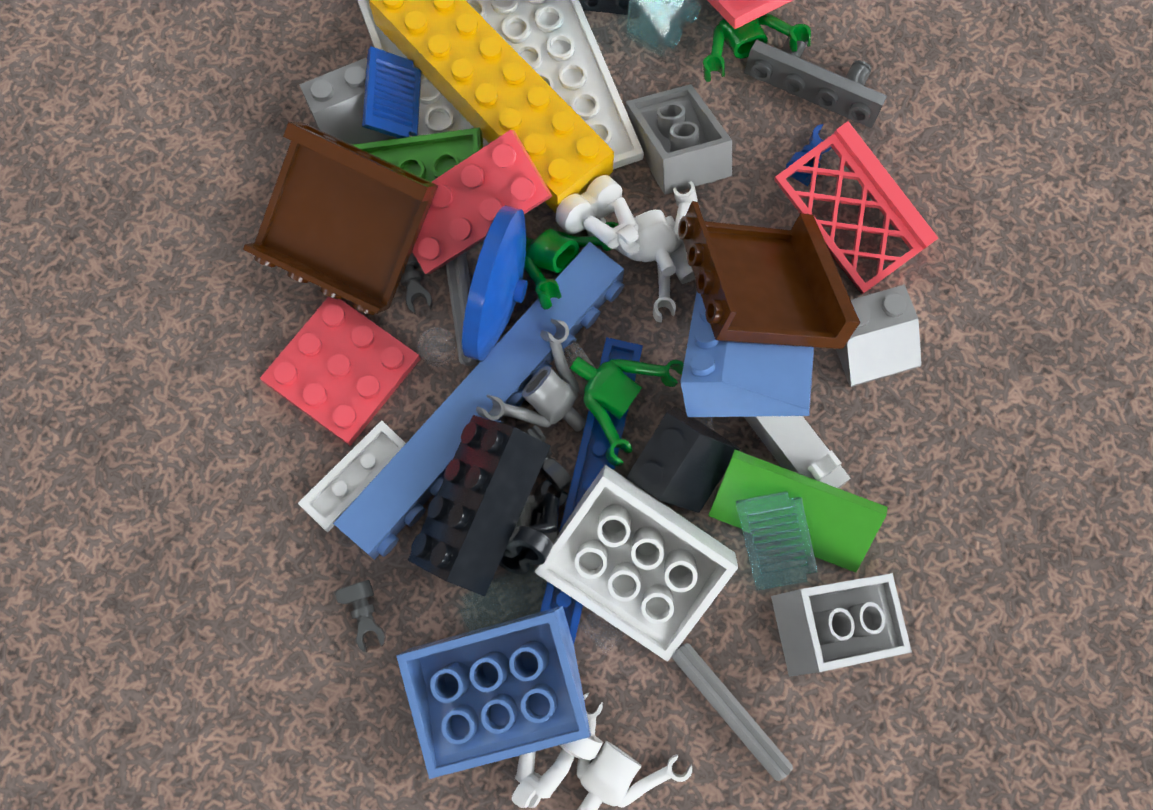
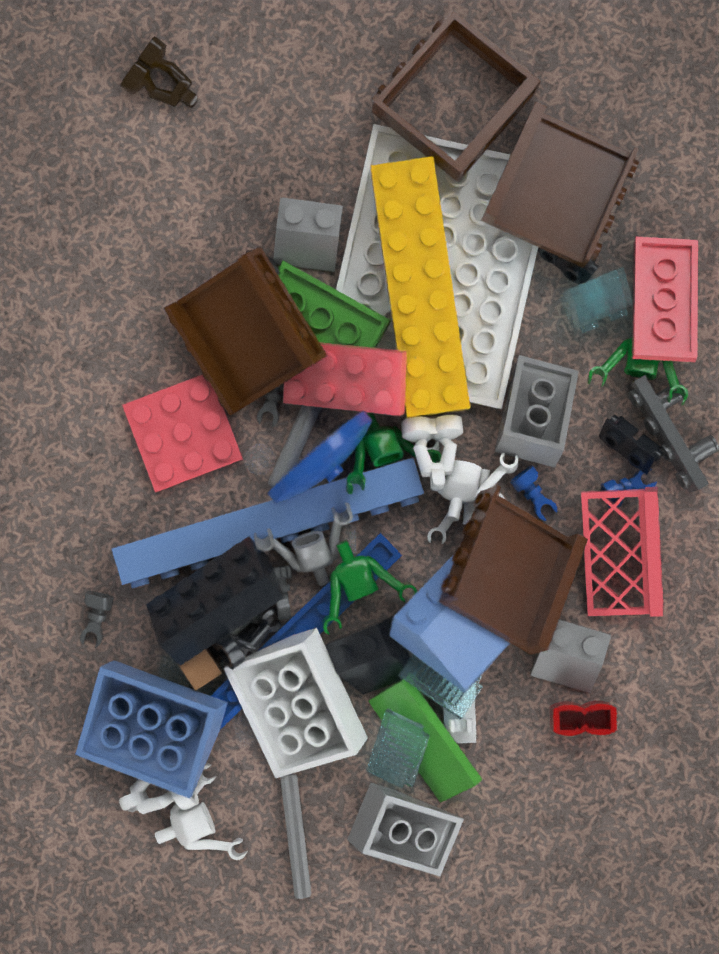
camera: 40 degrees right, 15 degrees up
white plate [298,420,406,532] -> none
blue window [362,46,422,138] -> none
none -> dark brown piece [120,36,198,108]
none -> medium nougat brick [179,648,224,691]
none -> clear light blue window [399,654,483,720]
none -> blue piece [510,465,557,521]
none -> red brick [550,701,617,736]
none -> black hinge [598,415,664,475]

